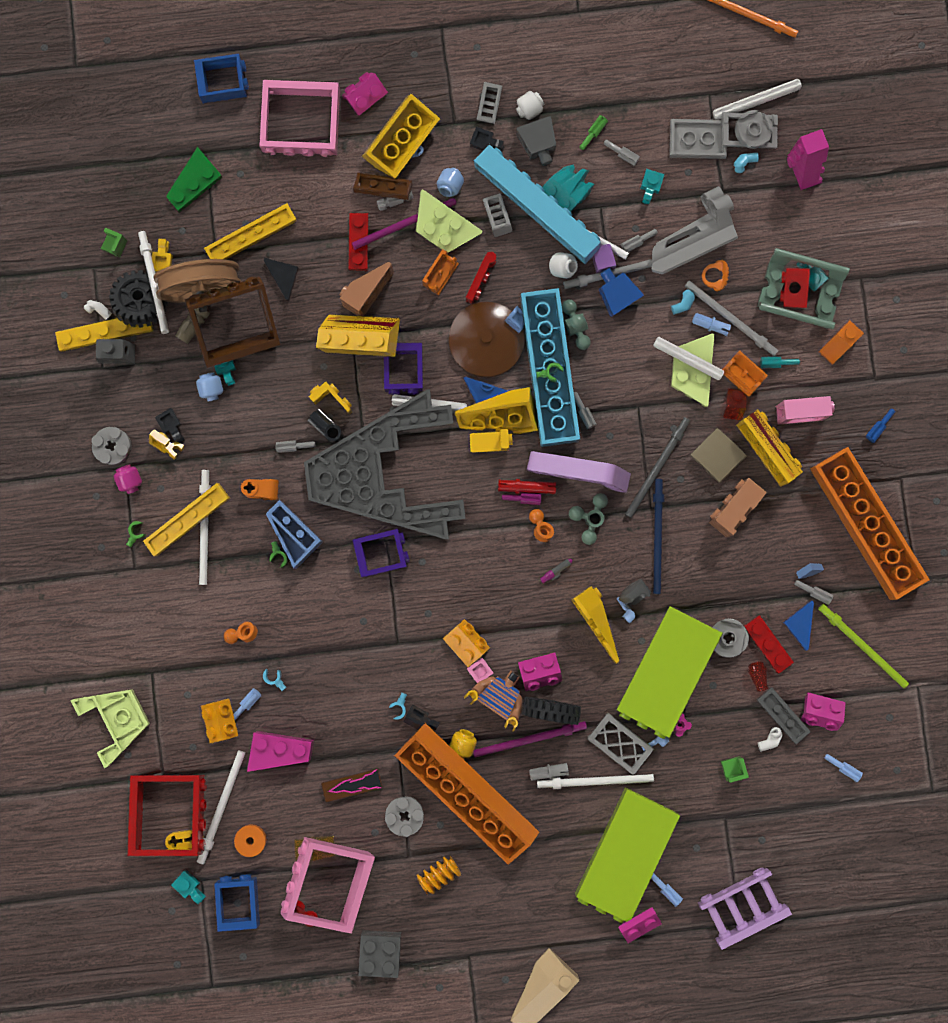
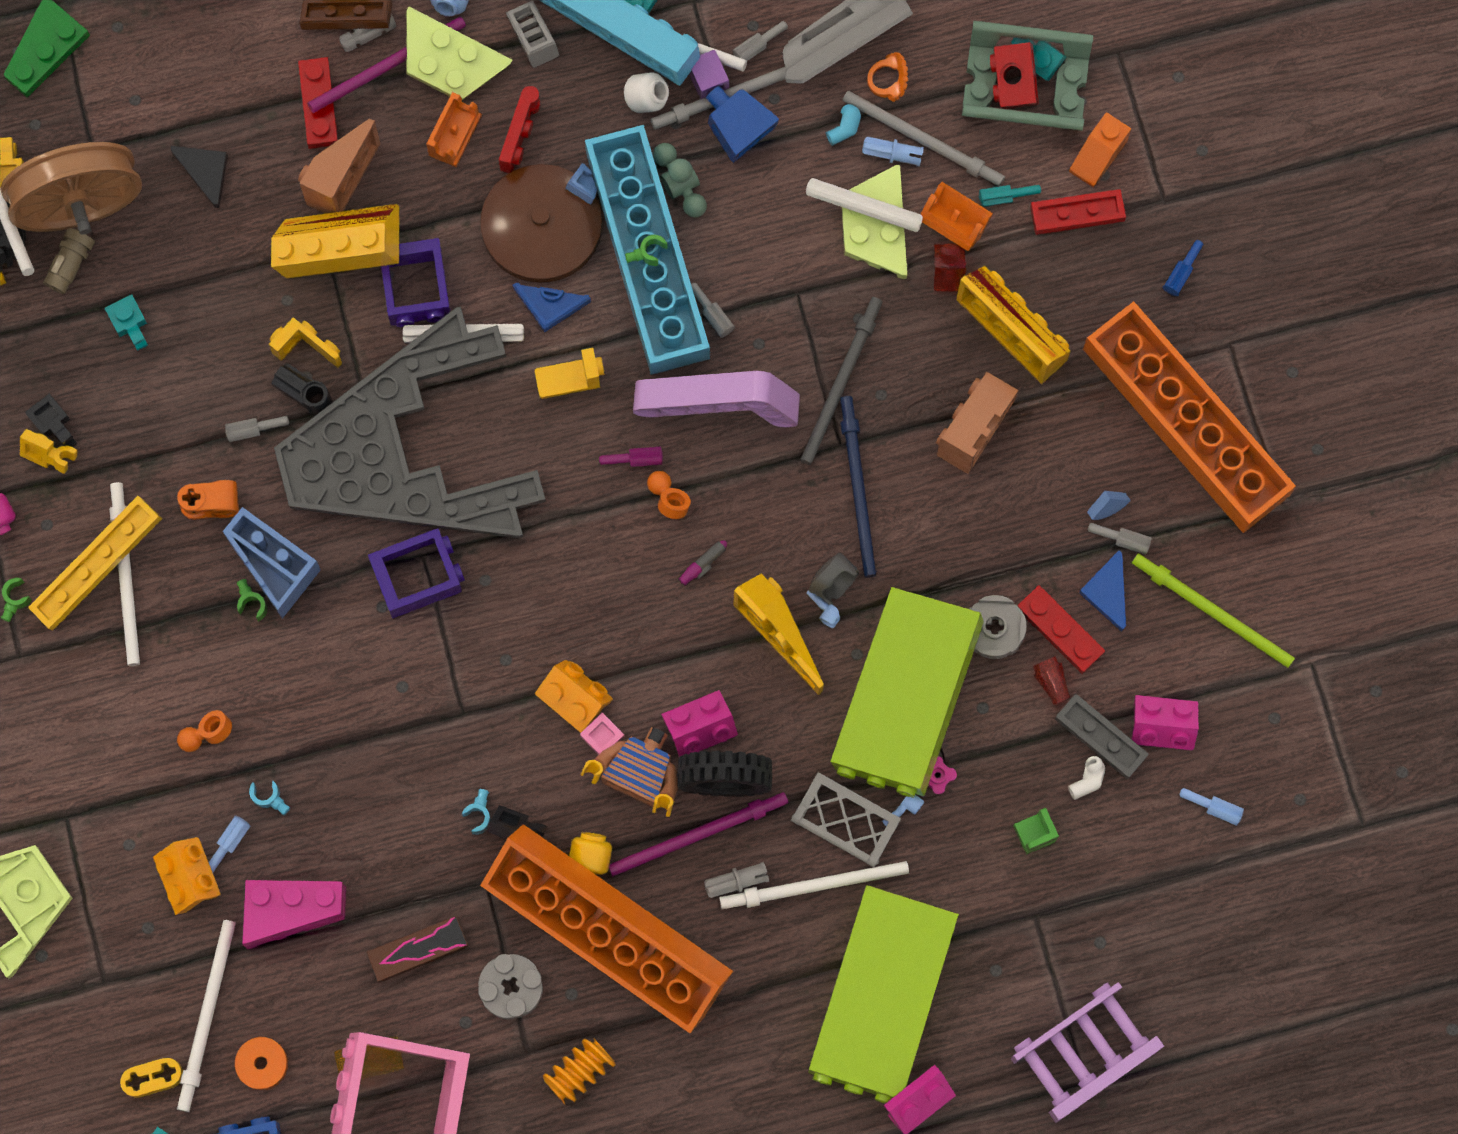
camera: 10 degrees left, 10 degrees down
red window [128,775,207,856] -> none
reddish brown window [184,277,280,368] -> none
light blue head [196,372,223,401] -> none
yellow plate [204,203,297,260] -> none
yellow wedge [455,387,538,434] -> none
red pin [498,479,556,494] -> none
sand green piece [569,493,608,545] -> none
light blue axle [651,873,683,907] -> none
dark tan slope [691,428,747,483] -> none
bright pink window [776,396,835,425] -> none
none -> red plate [1030,189,1126,235]

